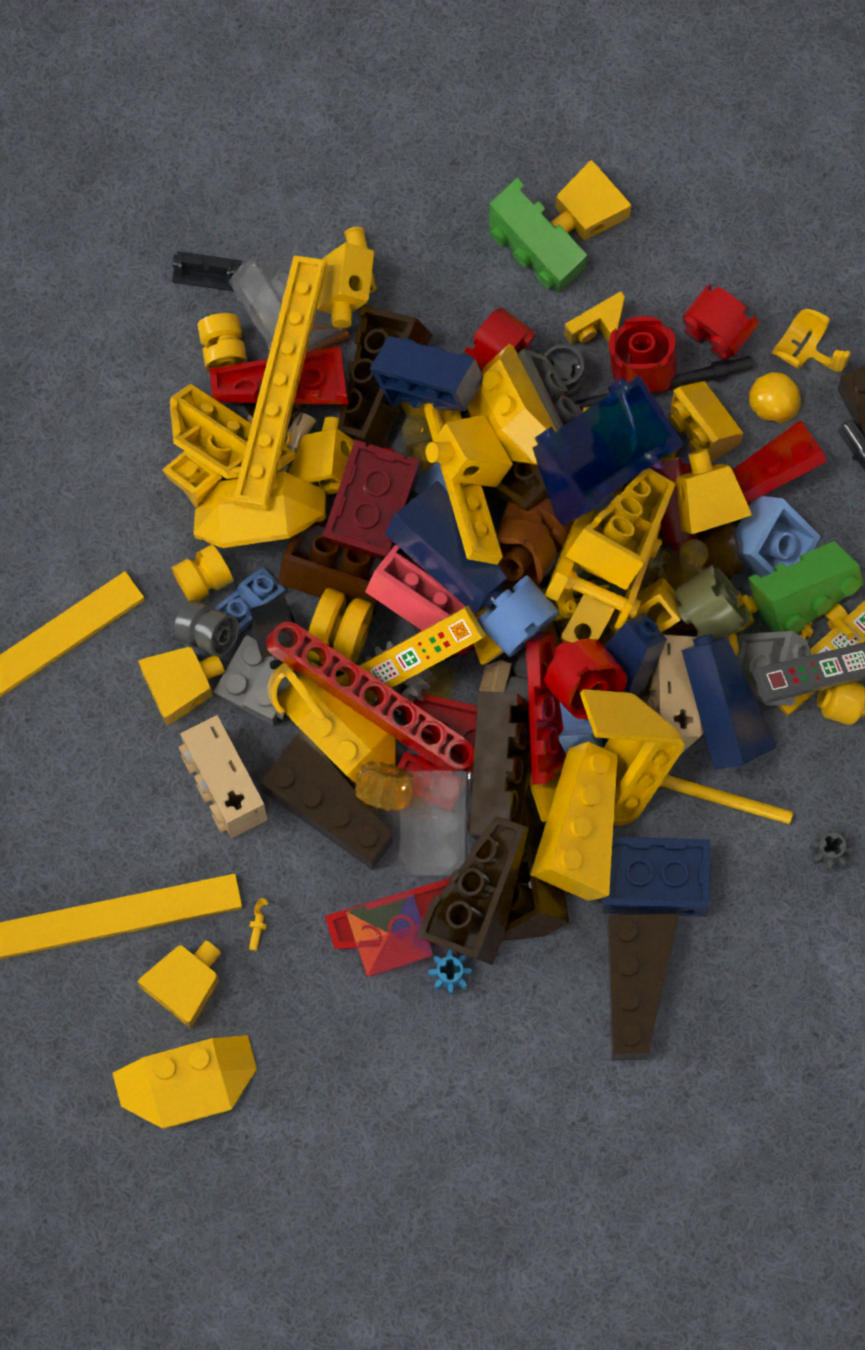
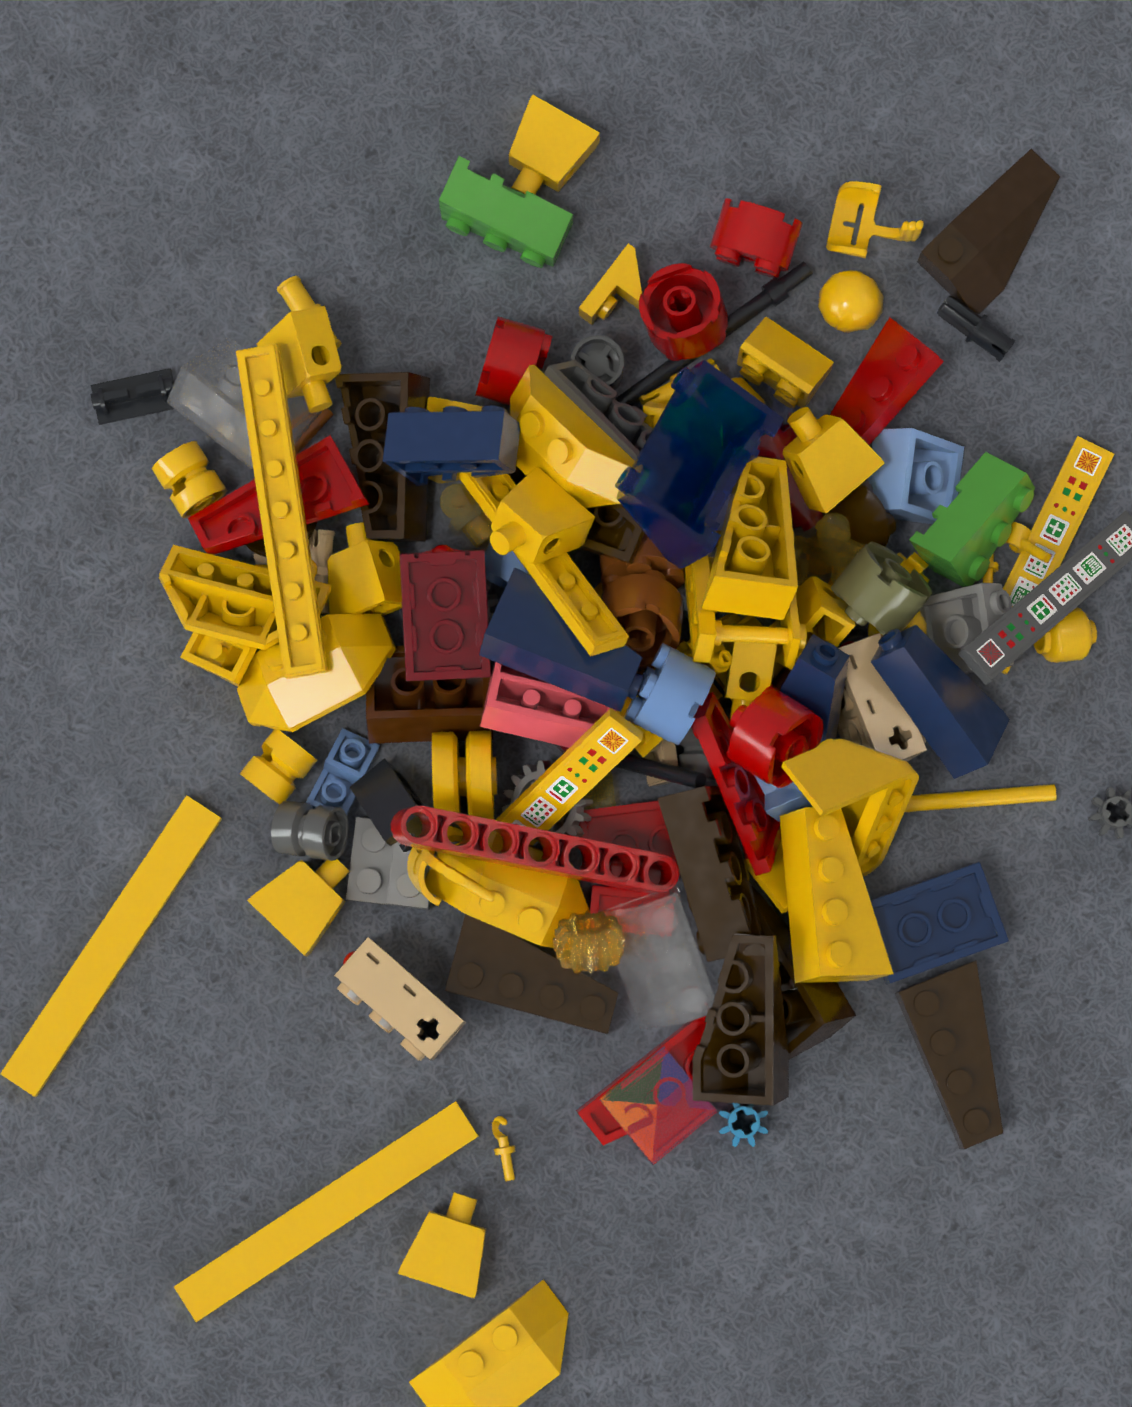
camera: 20 degrees left, 10 degrees up
none -> black bar [615,754,706,788]

